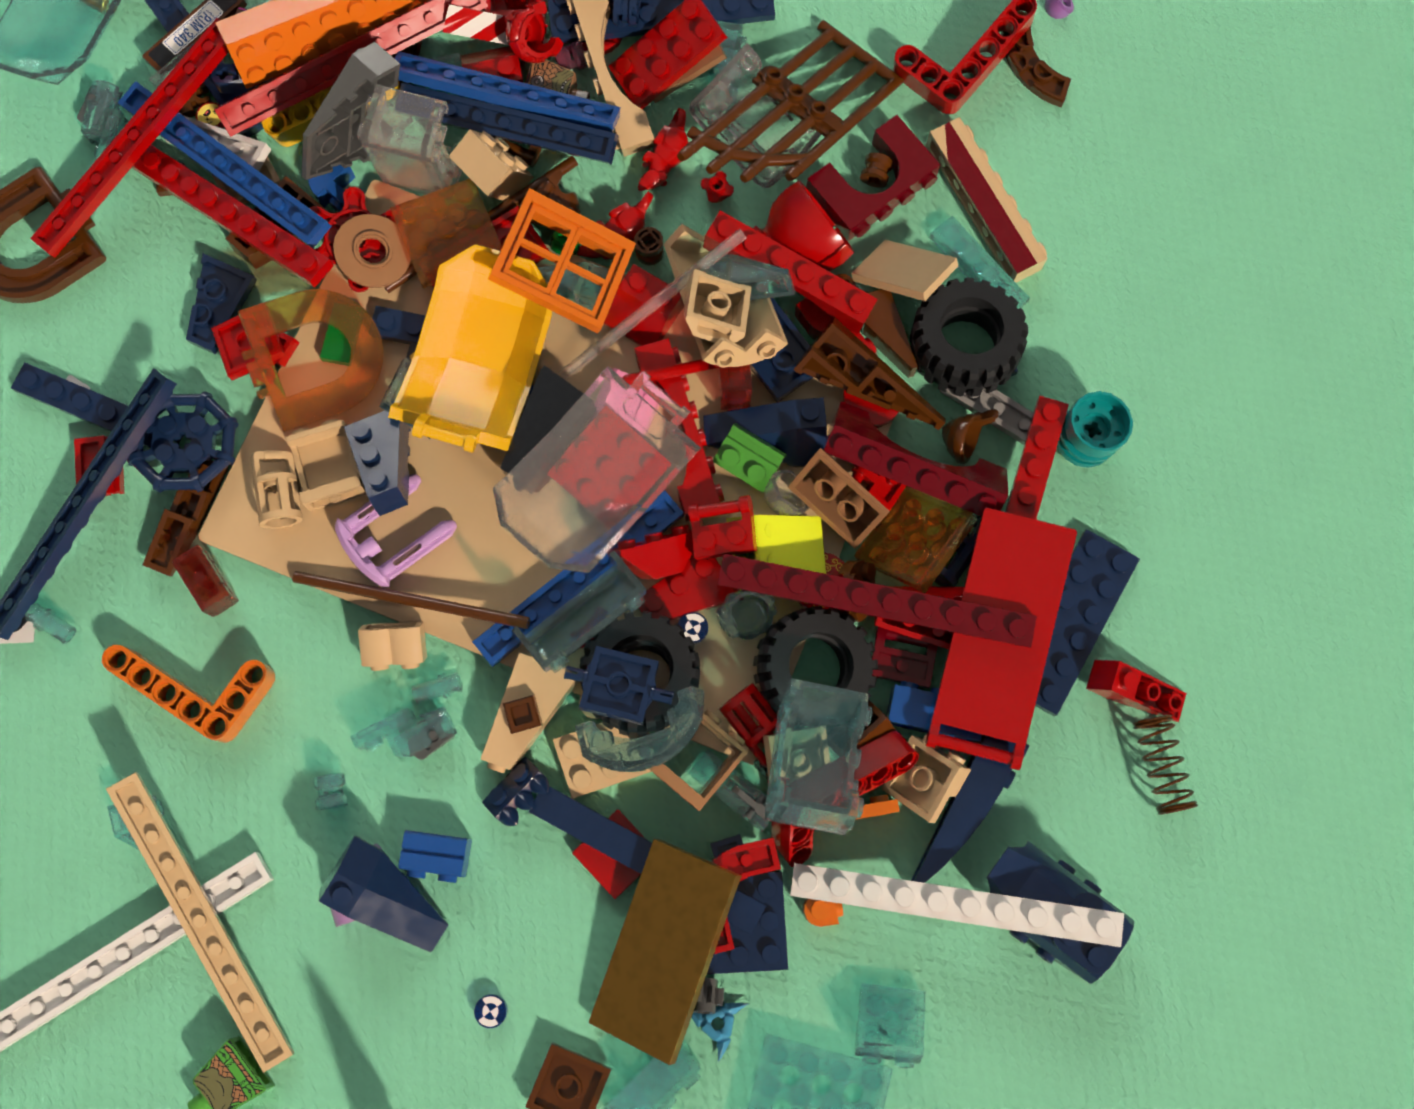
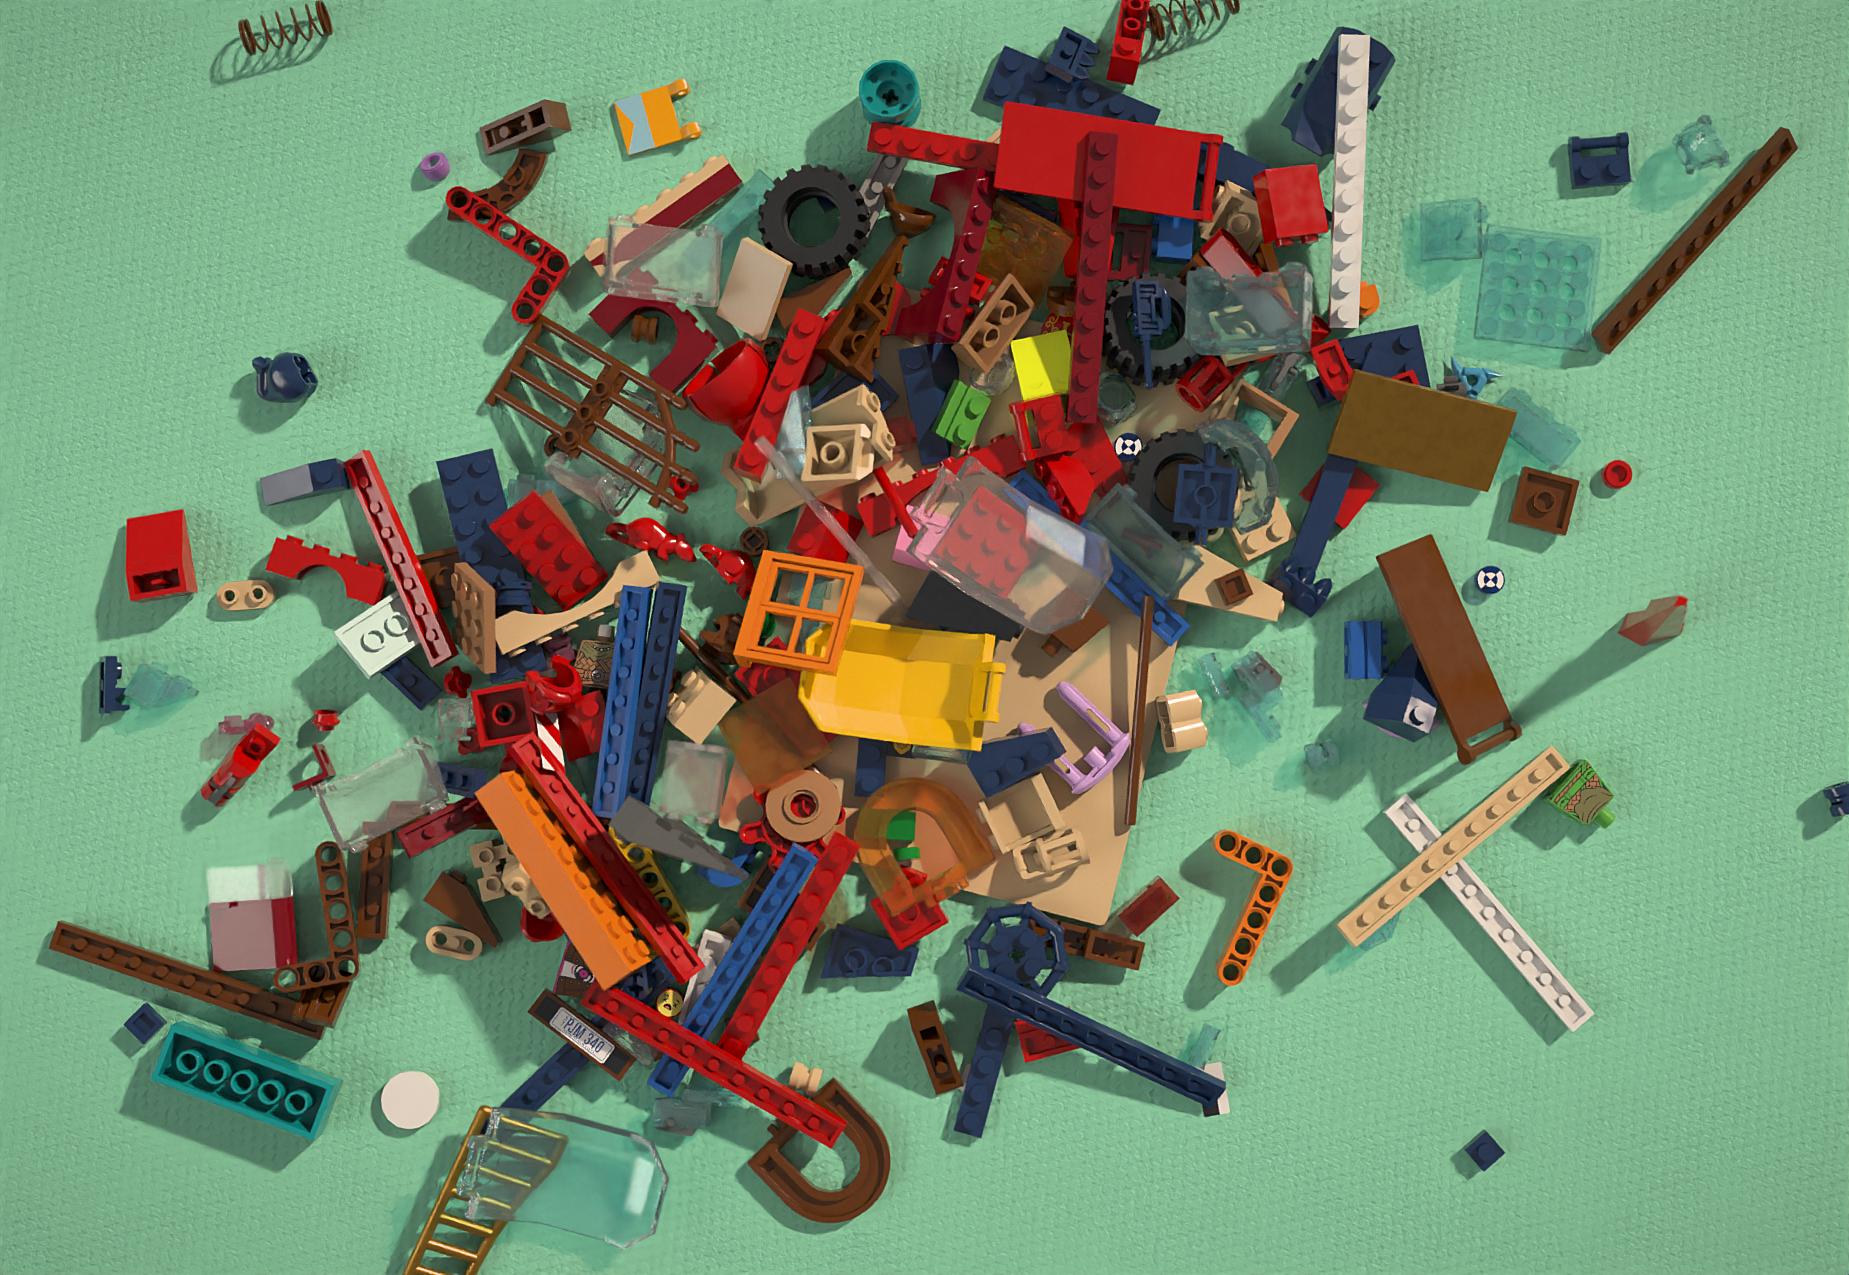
camera: 95 degrees left, 10 degrees up
none -> reddish brown slope [479,99,572,156]
none -> clear windscreen [600,213,724,307]
none -> light orange flag [614,79,702,157]
none -> tan wheel [788,1061,823,1097]
none -> green tile [891,847,921,862]
none -> reddish brown slope [907,1000,963,1095]
none -> reddish brown torso [1041,587,1110,659]
none -> dark blue plate [1044,26,1100,83]
none -> dark blue piece [1132,281,1172,390]
none -> red brick [1252,164,1329,248]
none -> reddish brown flag [1376,534,1522,765]

